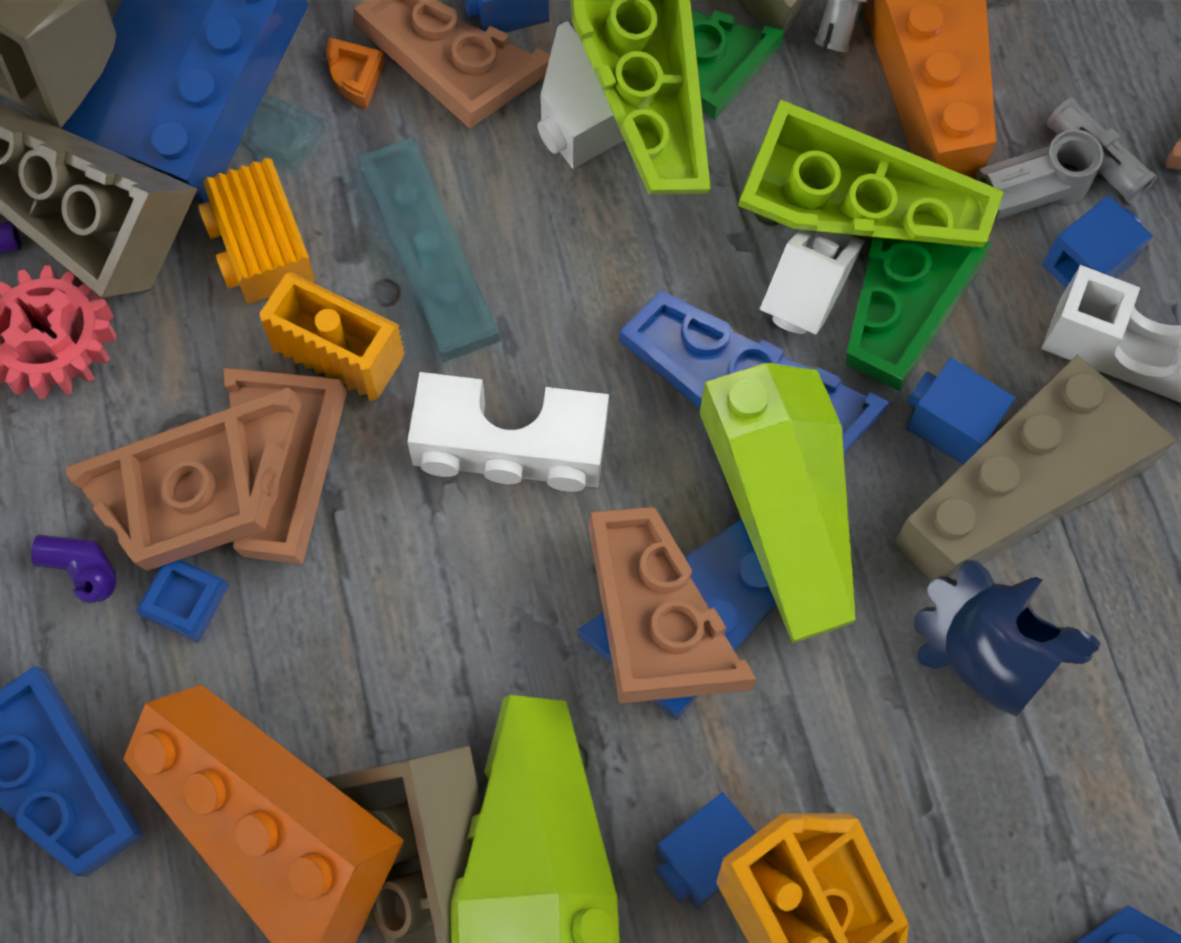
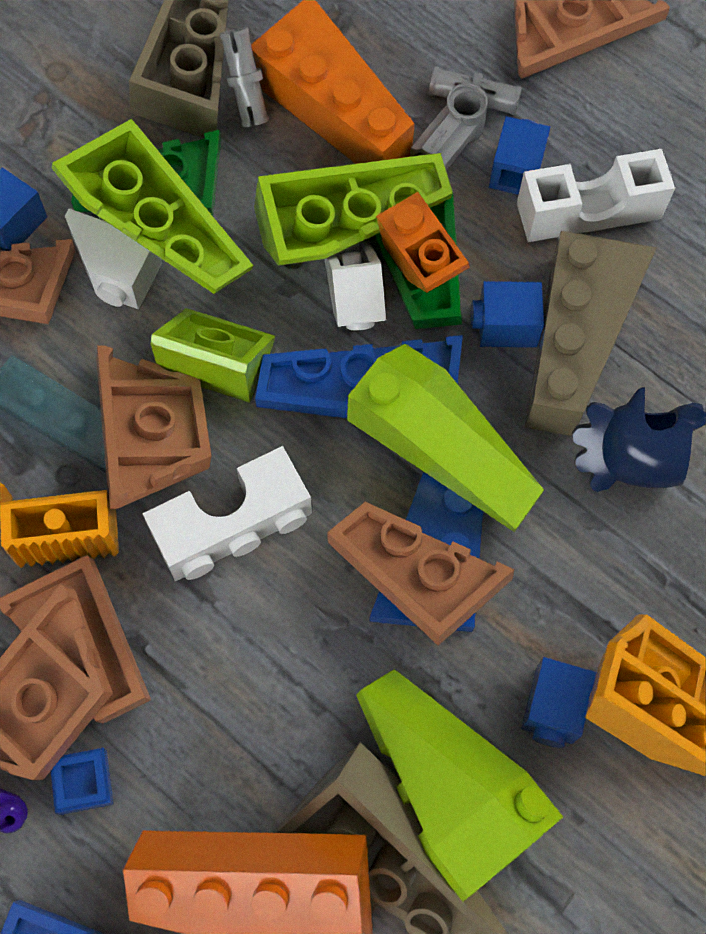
camera: 35 degrees left, 0 degrees up
none -> nougat wing [96,345,212,509]
none -> lime slope [150,308,275,403]
none -> orange slope [376,192,470,293]

